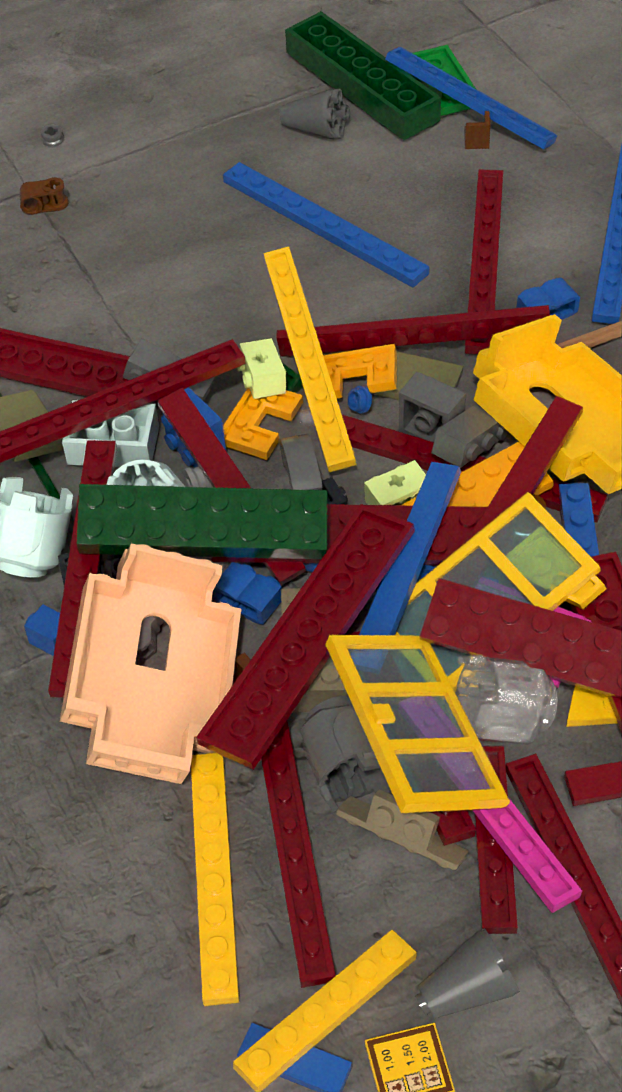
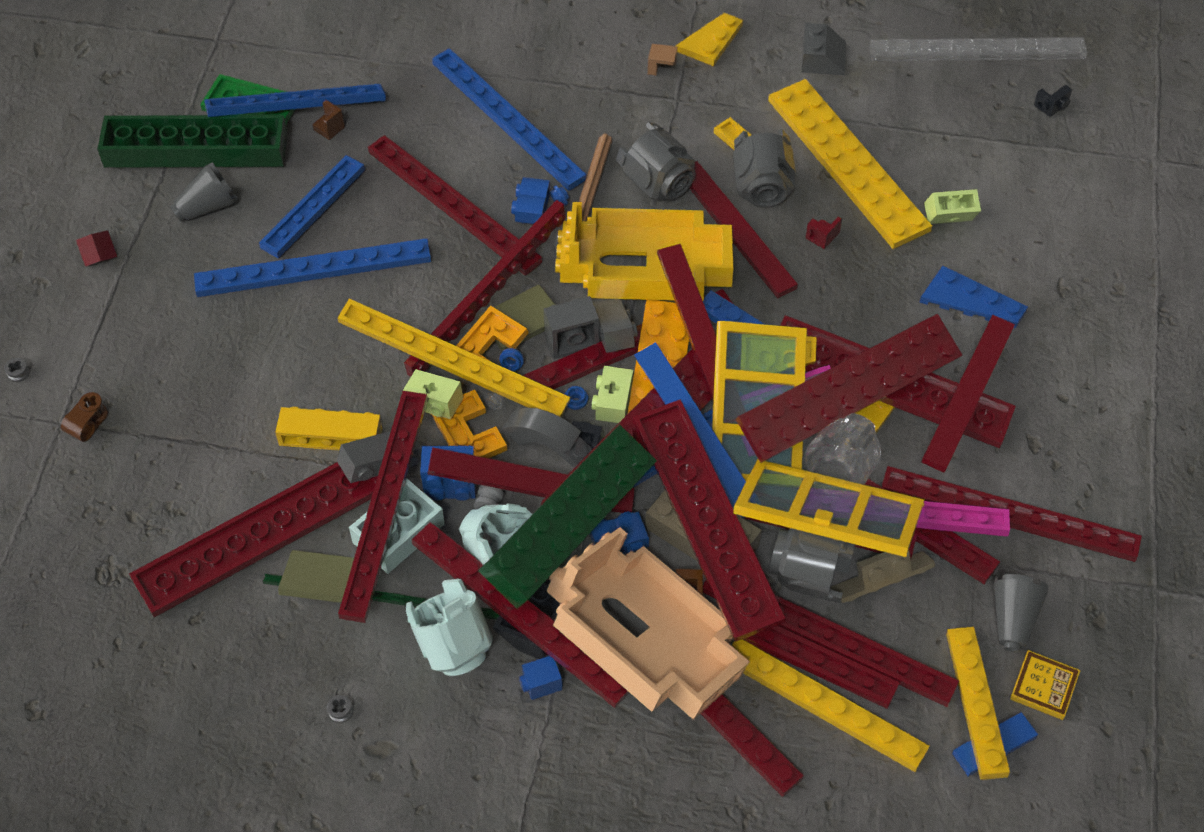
camera: 55 degrees left, 5 degrees up
none -> dark red panel [76,230,117,266]
none -> blue plate [259,155,365,258]
none -> yellow brick [275,407,383,450]
none -> blue plate [549,185,569,206]
none -> blue plate [564,386,588,410]
none -> dark red plate [700,694,804,797]
none -> dark red plate [742,626,900,709]

